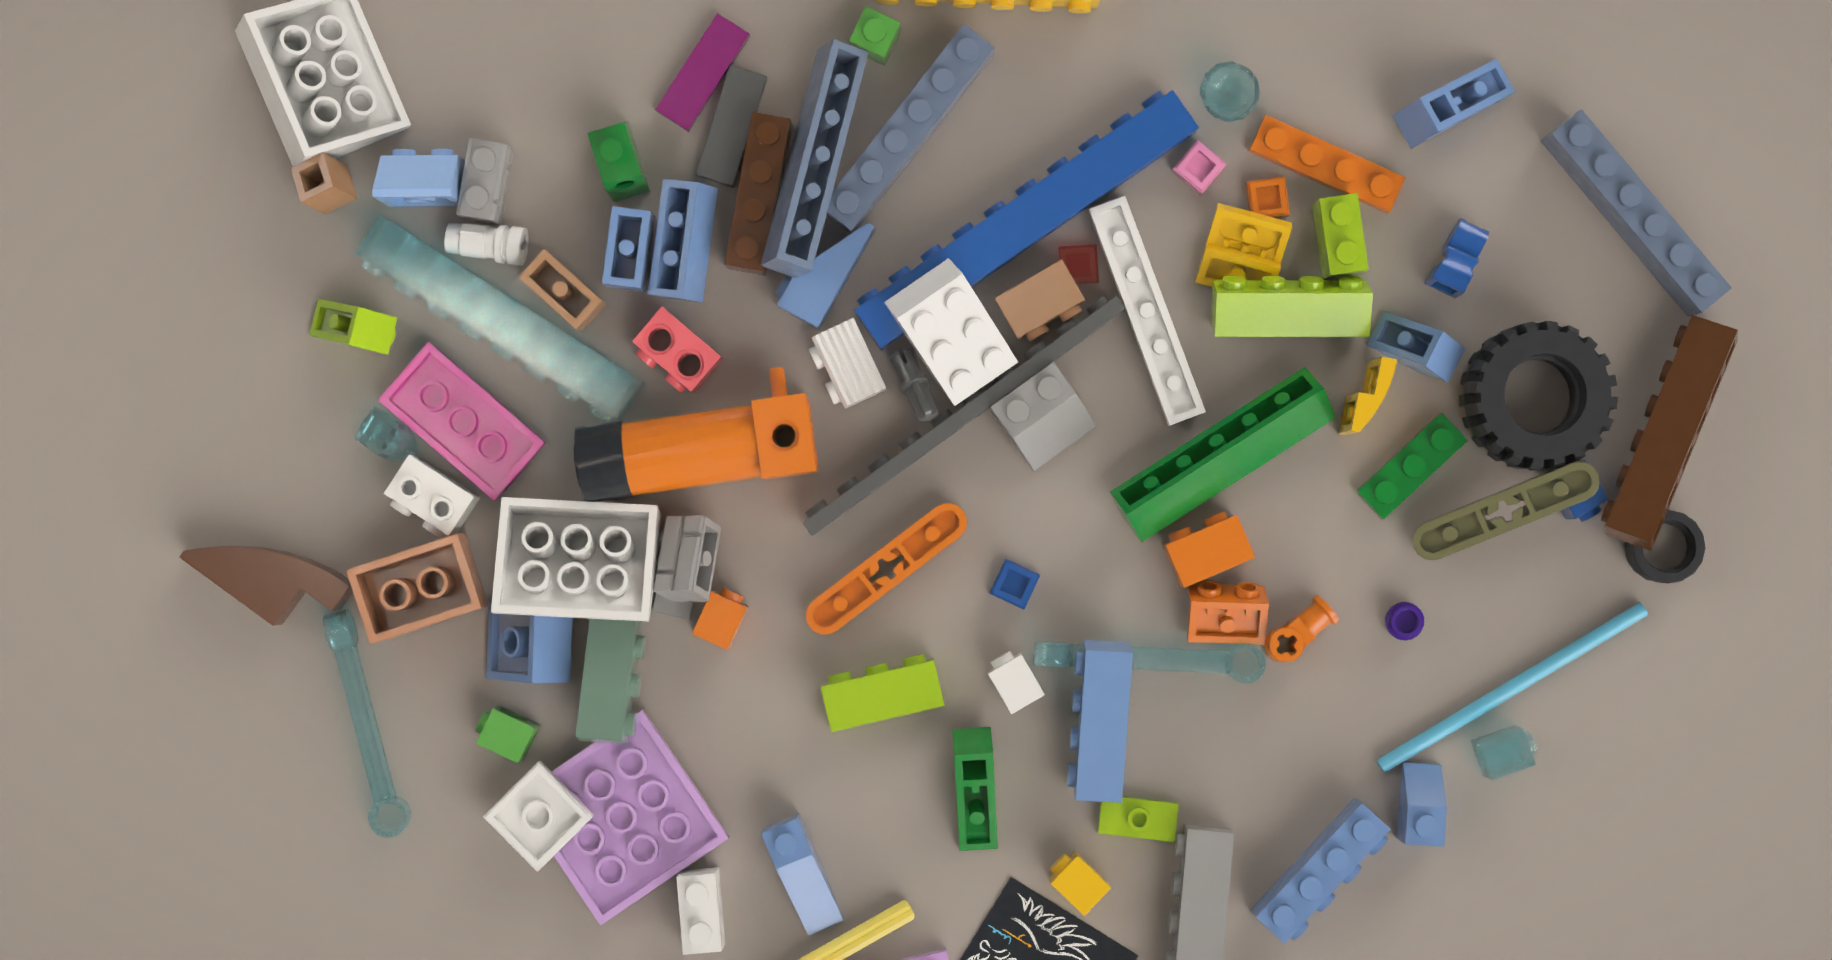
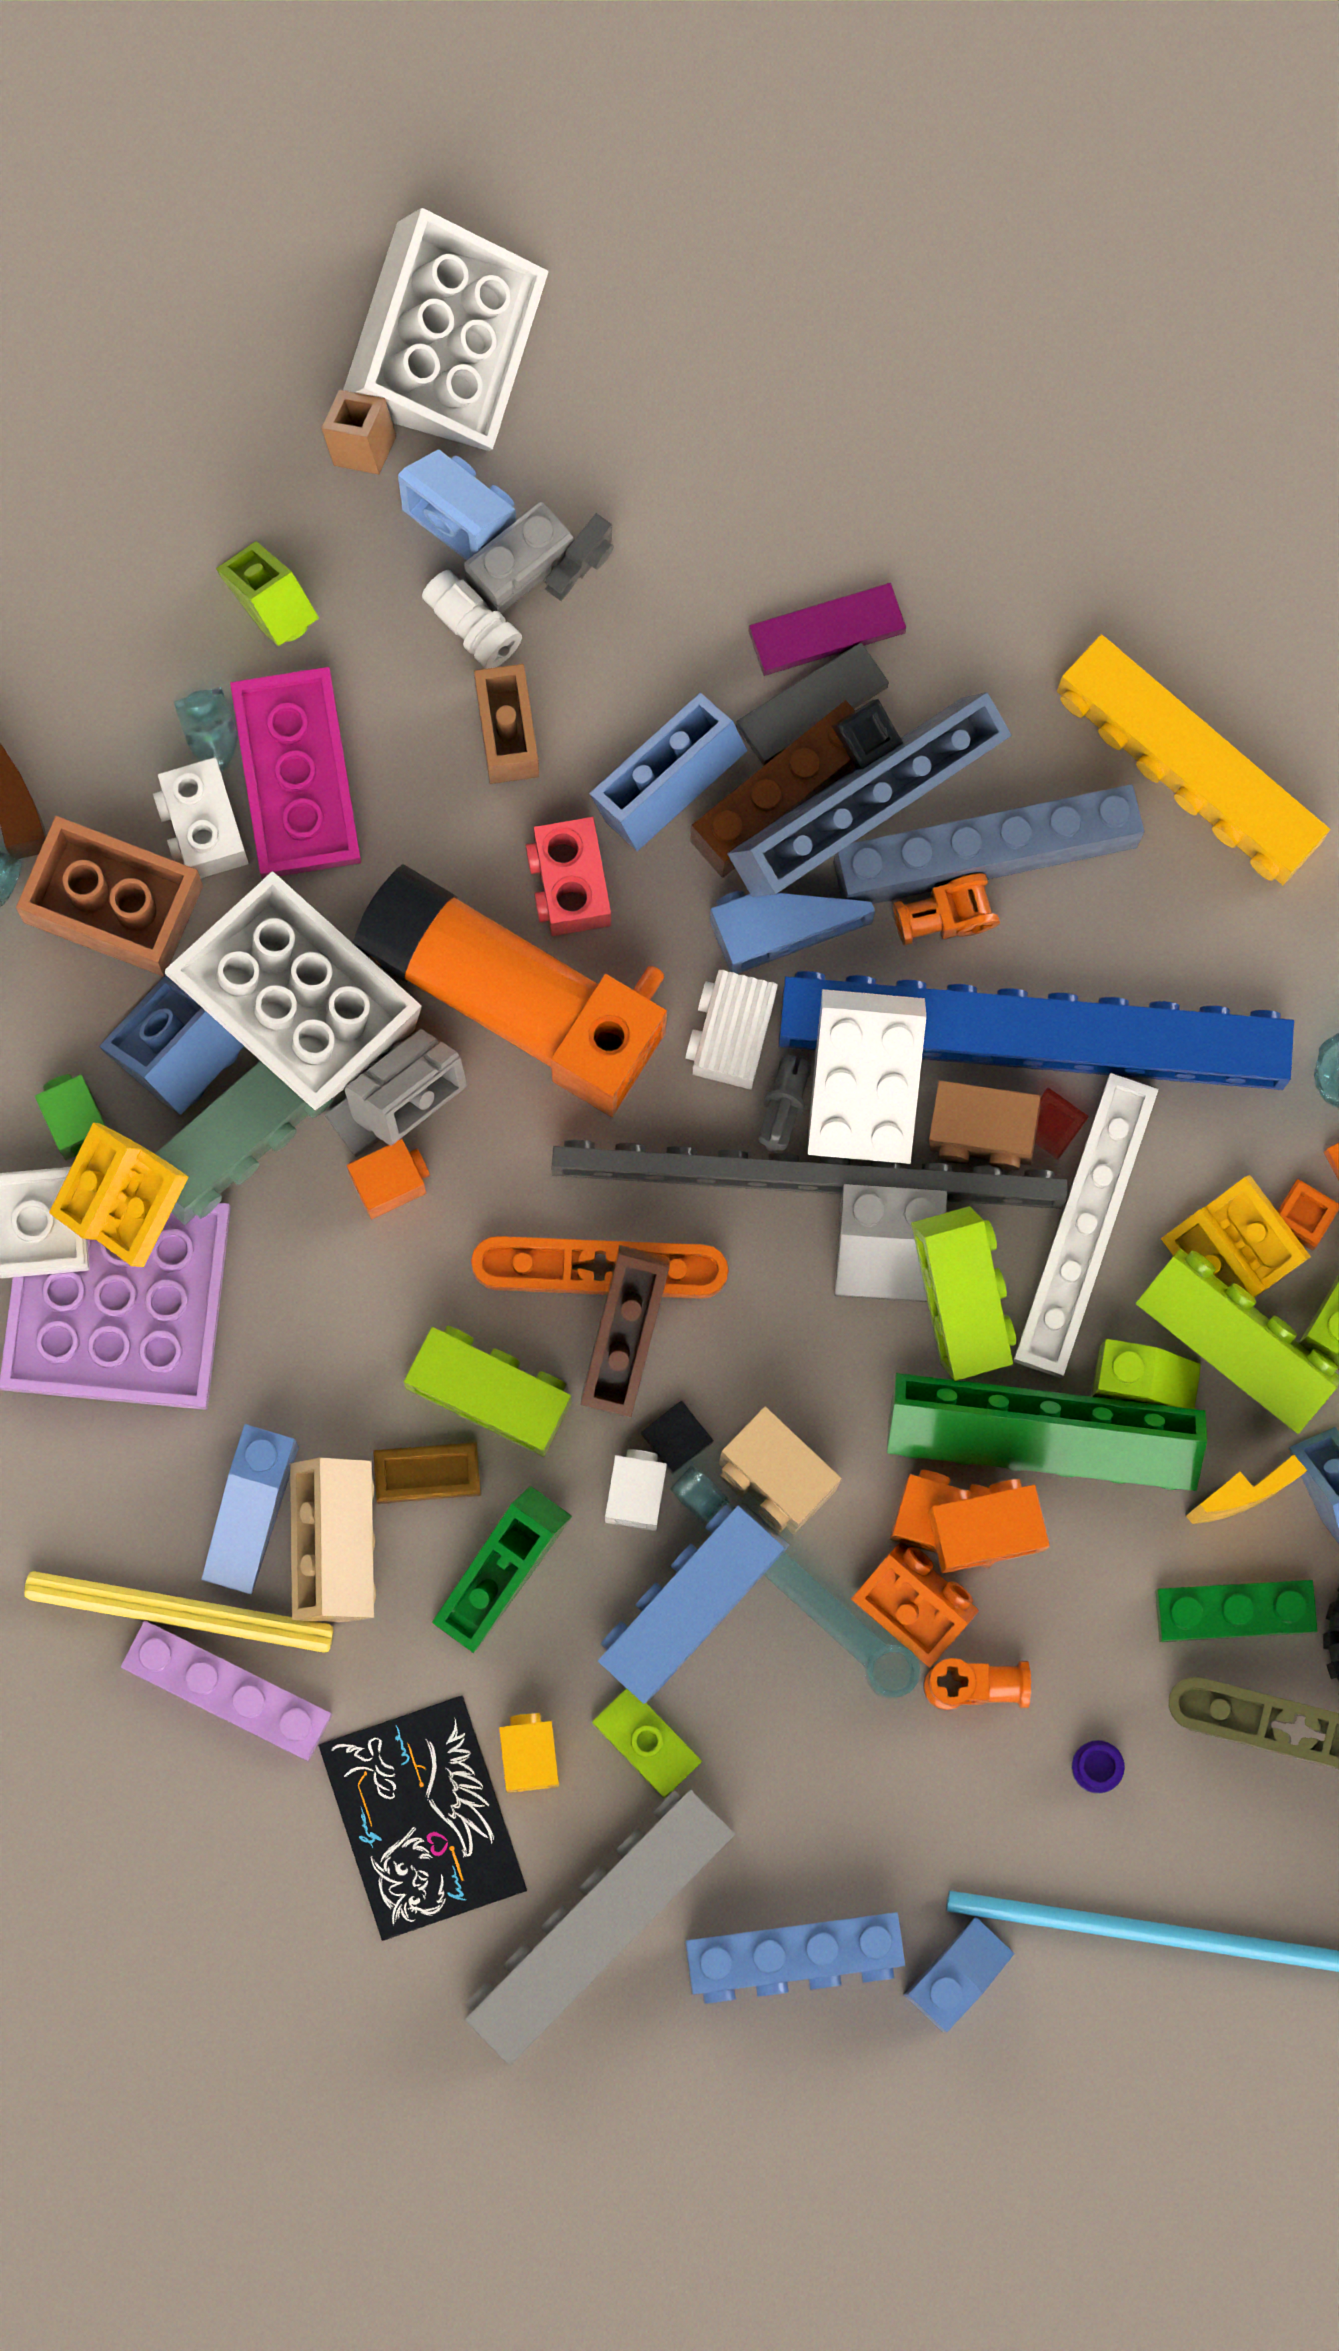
camera: 30 degrees right, 10 degrees down
clear light blue brick [354,214,645,423] -> none
green torso [588,121,650,202] -> none
medium blue brick [602,206,655,293] -> none
white brick [676,867,725,955] -> none
bright green brick [849,6,901,66] -> none
blue tile [989,559,1040,610] -> none
bright pink tile [1172,140,1227,195] -> none
clear light blue brick [1471,725,1537,780] -> none
none -> yellow slope [49,1122,189,1267]
none -> tan brick [290,1457,376,1622]
none -> pearl gold tile [373,1442,481,1504]
none -> dark grey plate [545,513,614,601]
none -> reddish brown brick [581,1245,670,1417]
none -> black tile [641,1400,714,1474]
none -> tan brick [719,1406,842,1535]
none -> black tile [832,699,903,770]
none -> orange connector [892,873,1000,946]
none -> lime brick [911,1206,1016,1381]
none -> orange brick [928,1479,1050,1574]
none -> lime slope [1091,1338,1201,1409]

